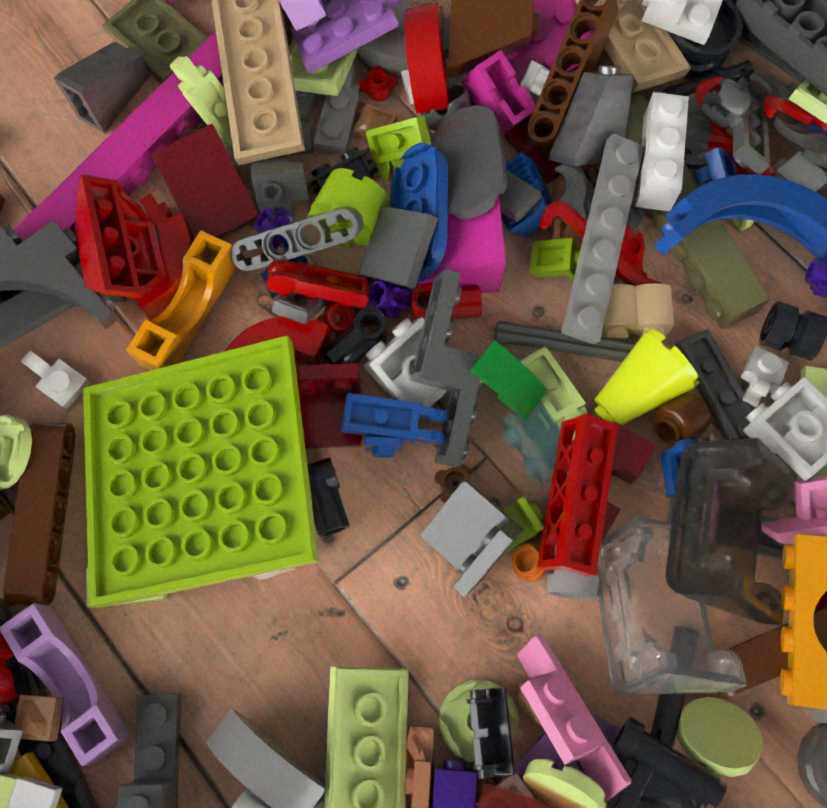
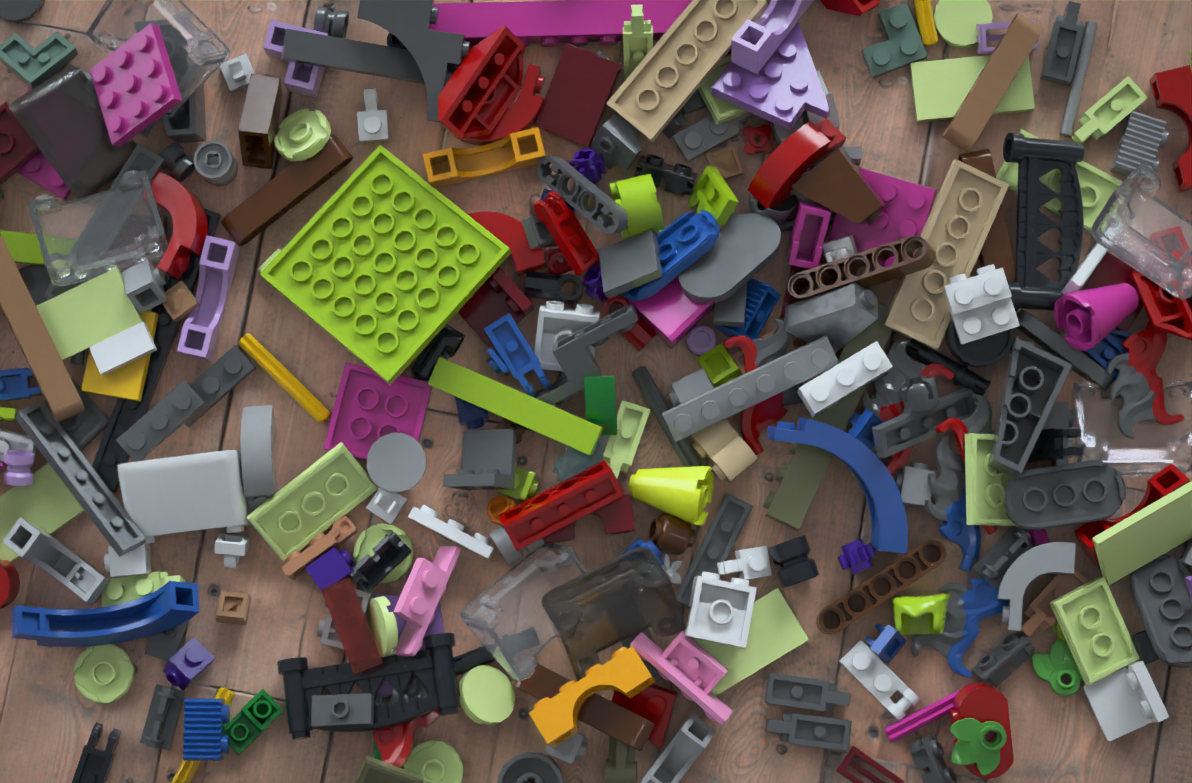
camera: 55 degrees right, 10 degrees up
none -> yellow axle [238,333,331,423]
none -> dark pink plate [323,362,433,460]
none -> white tile [366,488,408,525]
none -> light grey tile [367,433,427,493]
none -> white plate [408,505,495,560]
none -> lime tile [428,357,603,456]
none -> clear blue bracket [455,396,490,429]
none -> light grey brick [668,368,714,407]
none -> lavender tile [687,325,717,356]

